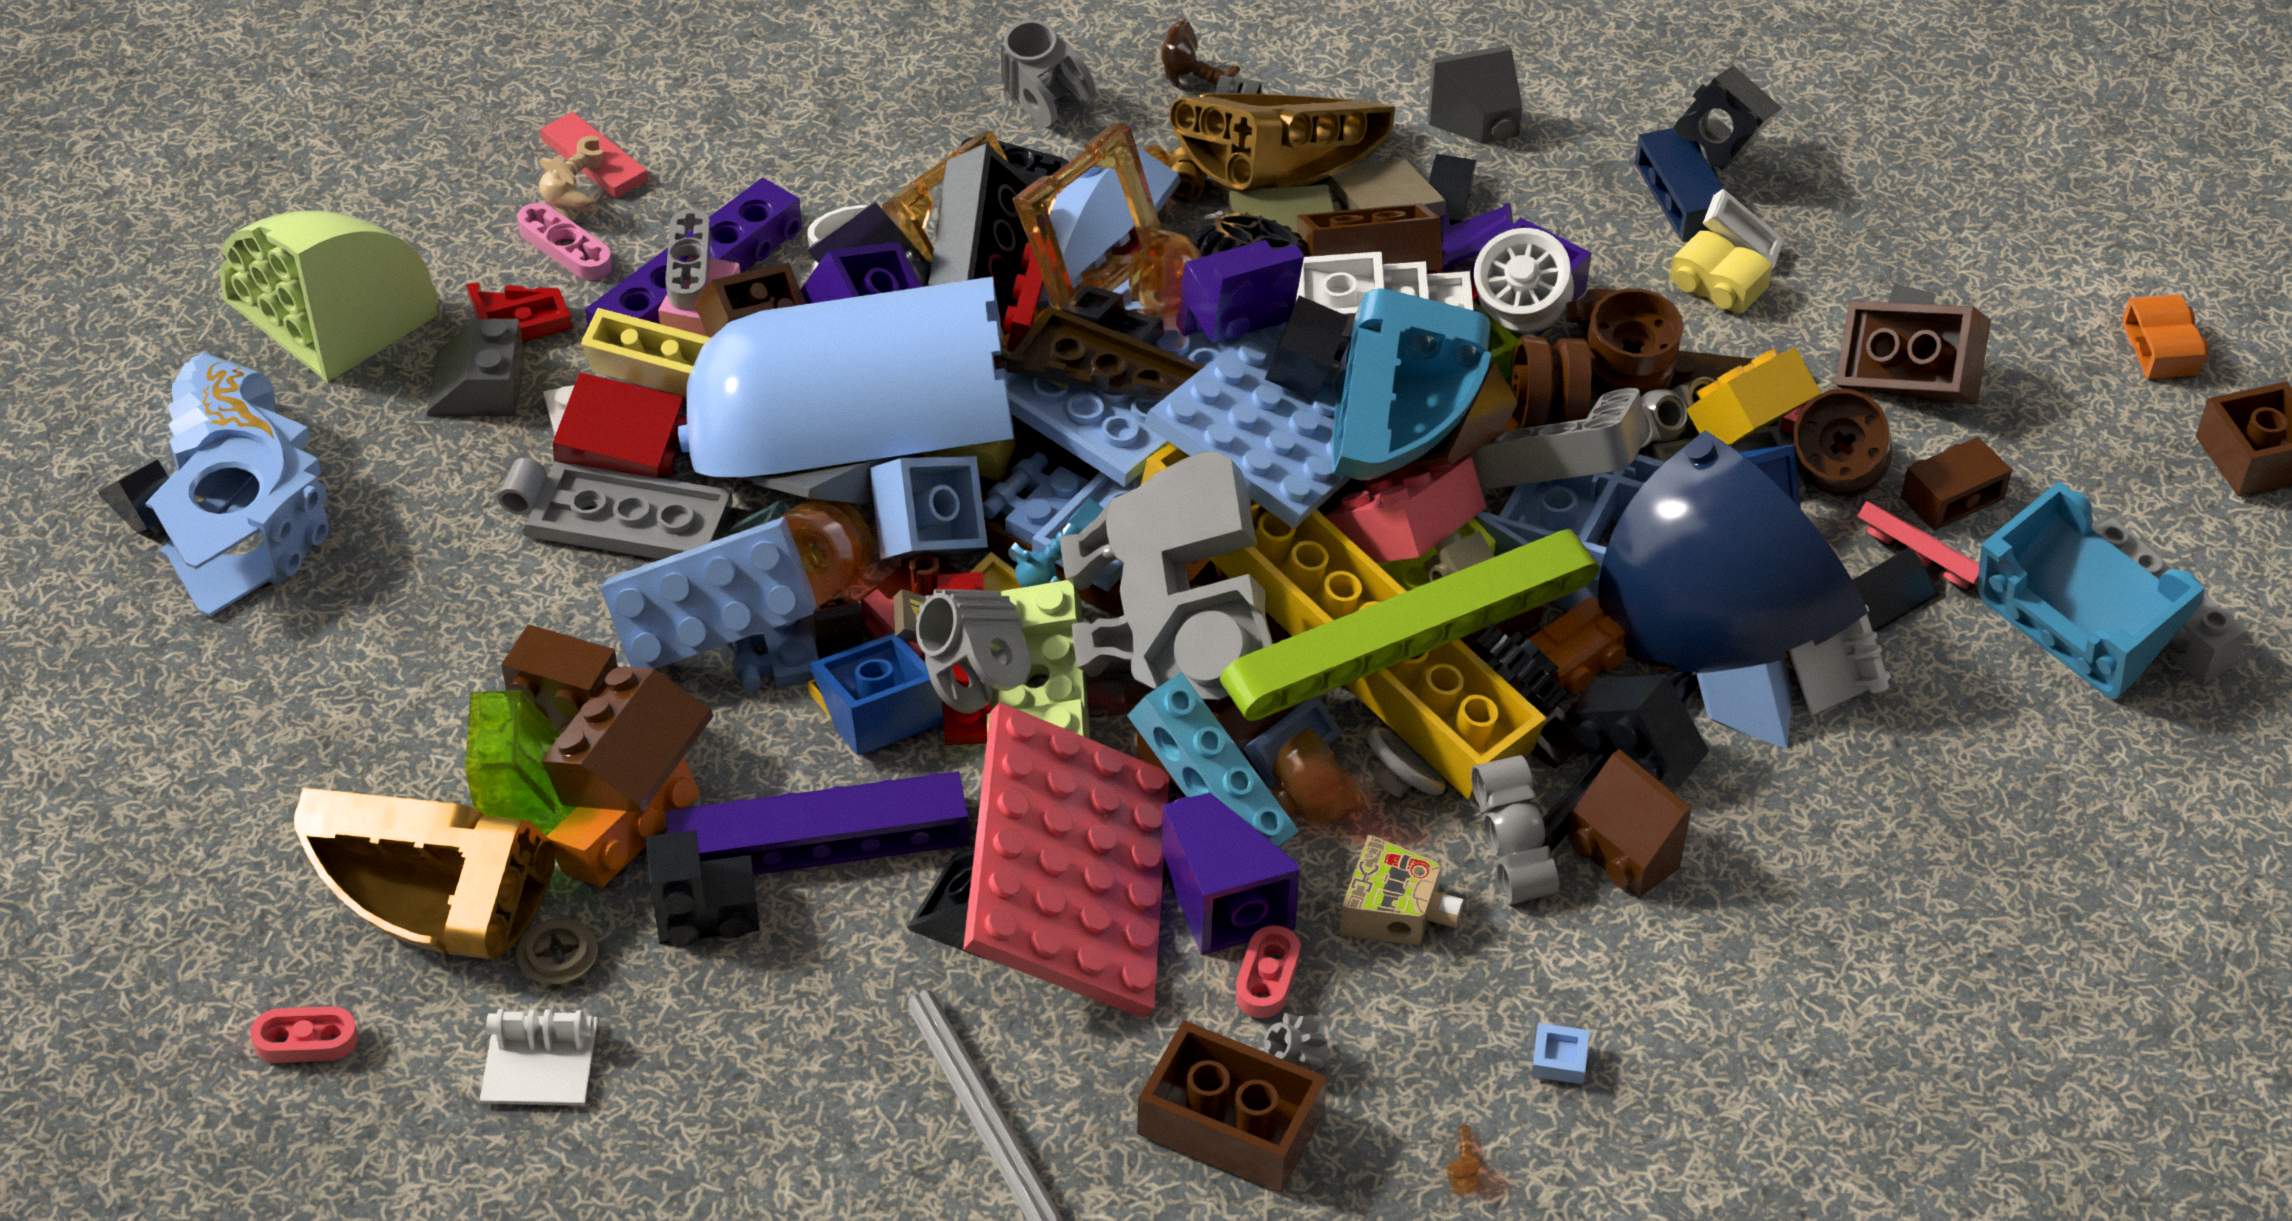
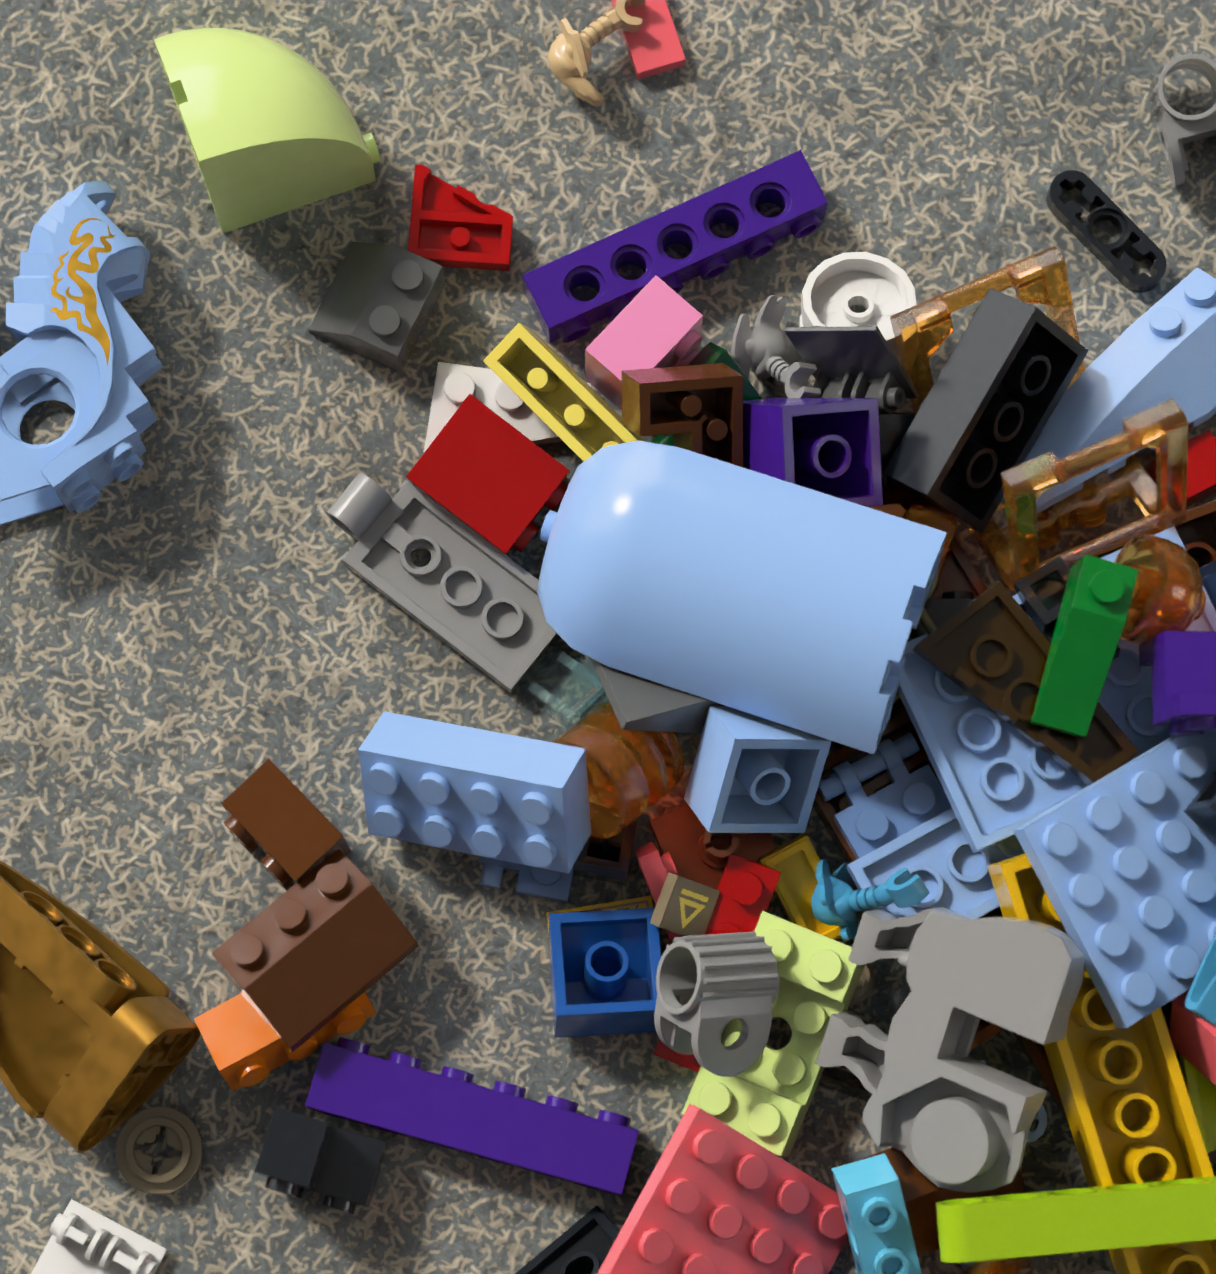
camera: 25 degrees right, 30 degrees up
clear neon green slope [465,690,577,836] -> none
bright pink beam [517,203,612,281] -> none
light grey beam [666,209,711,310] -> none
red plate [1002,227,1056,352] -> none
none -> green slope [1031,554,1139,738]

